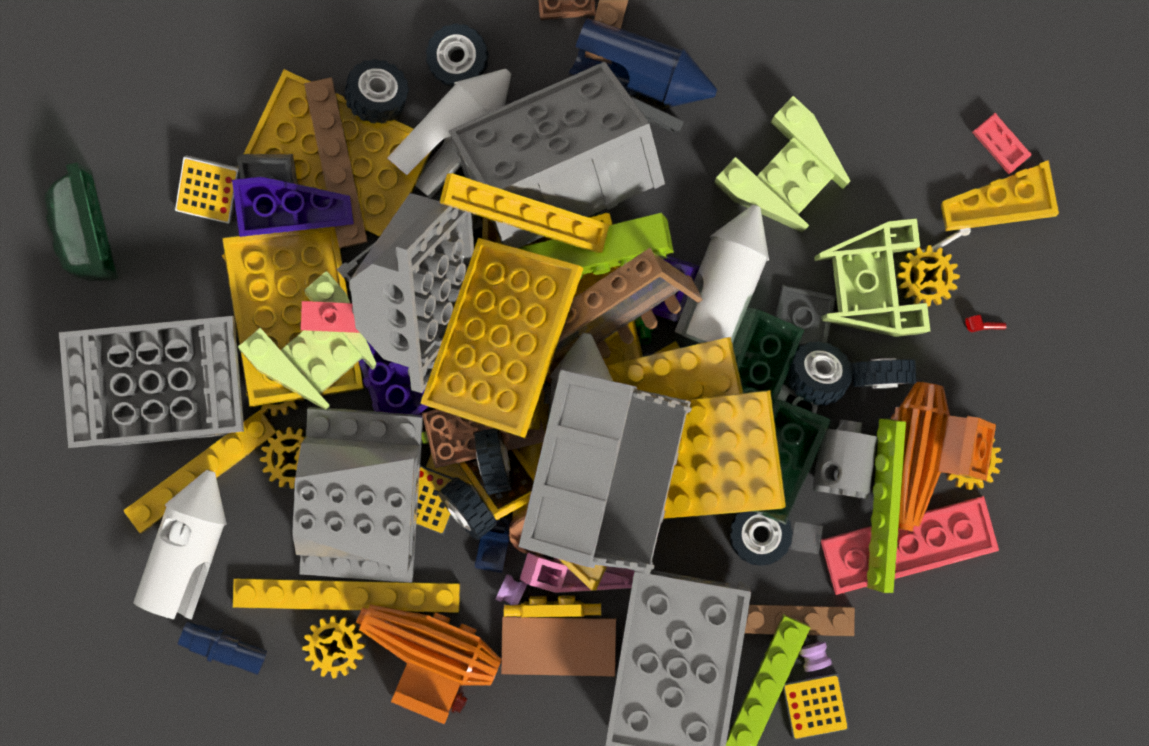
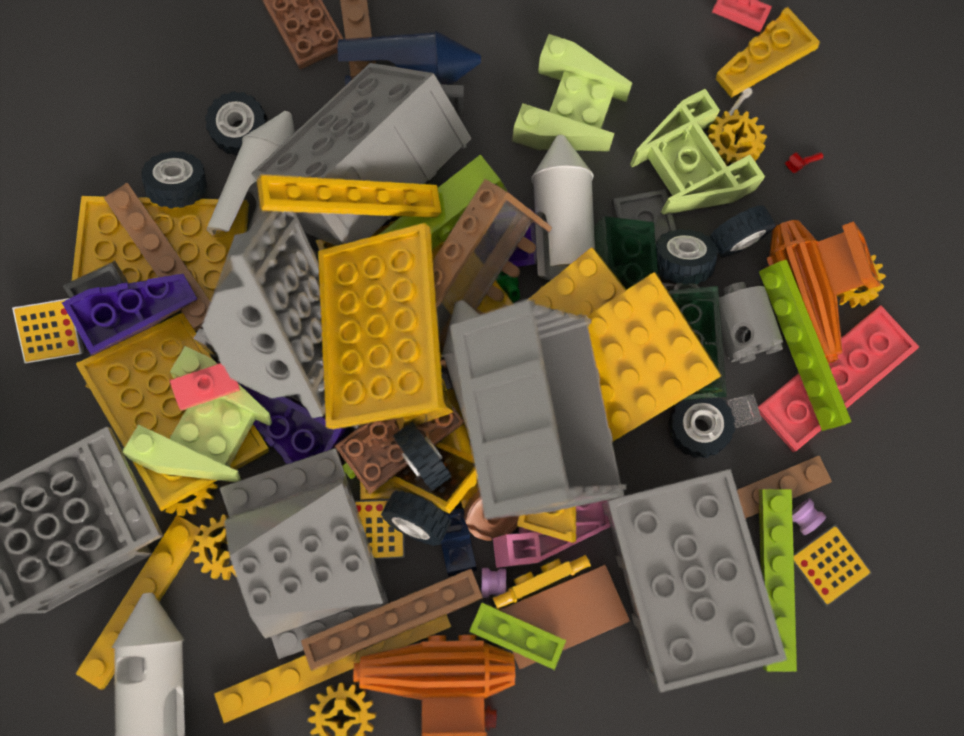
camera: 30 degrees left, 10 degrees down
none -> medium nougat plate [301,569,483,671]
none -> lime plate [470,603,566,670]

